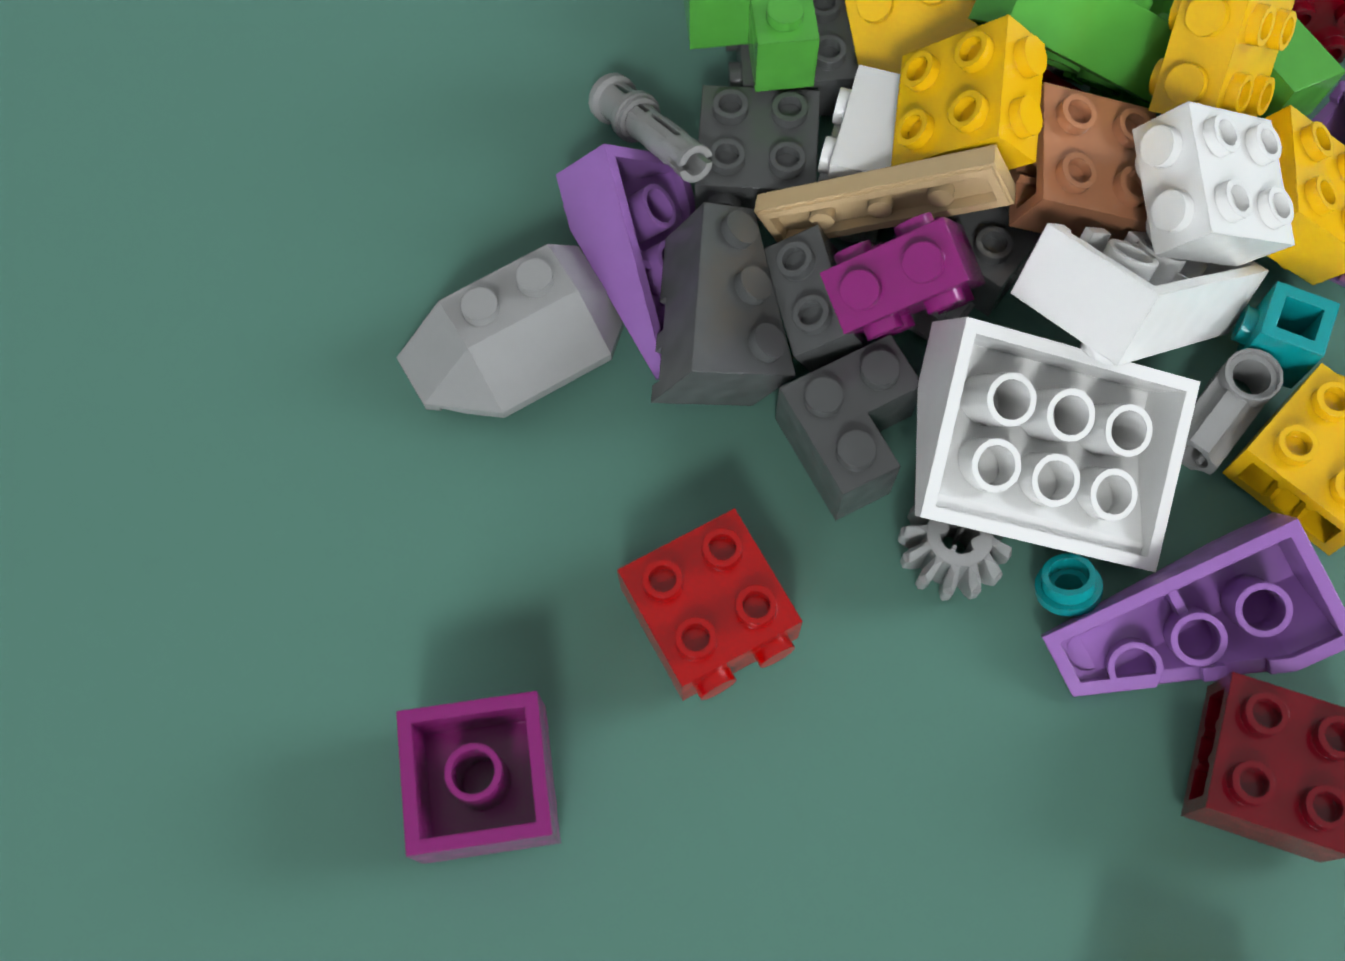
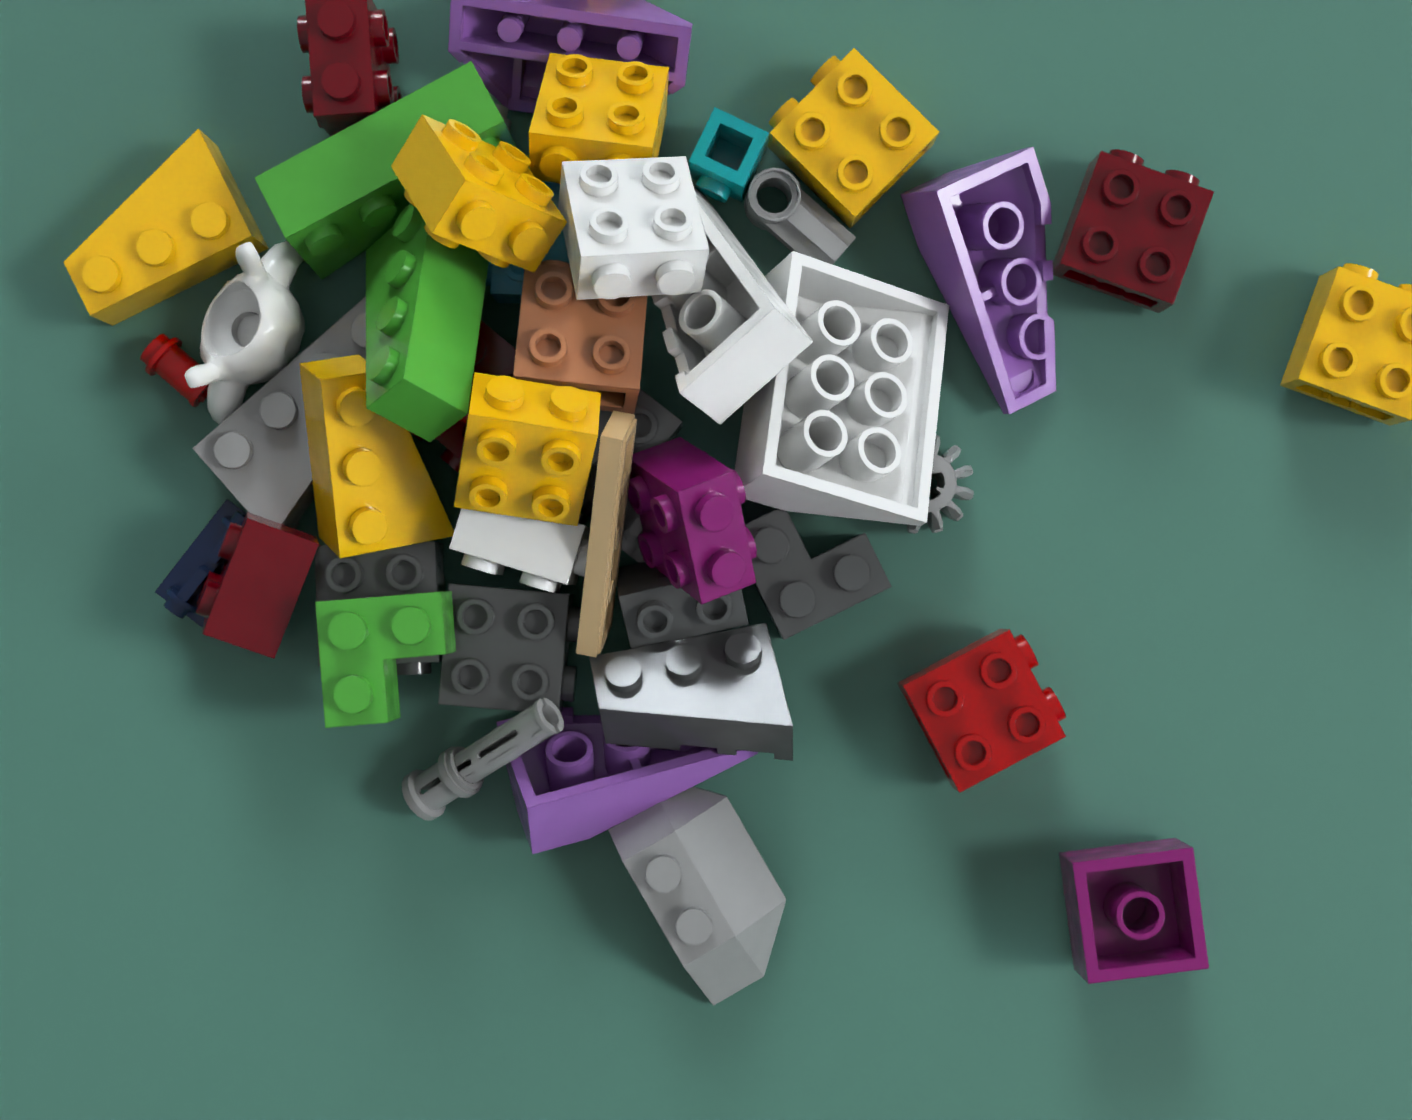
camera: 90 degrees left, 20 degrees up
teal plate [1035,553,1103,617] -> none

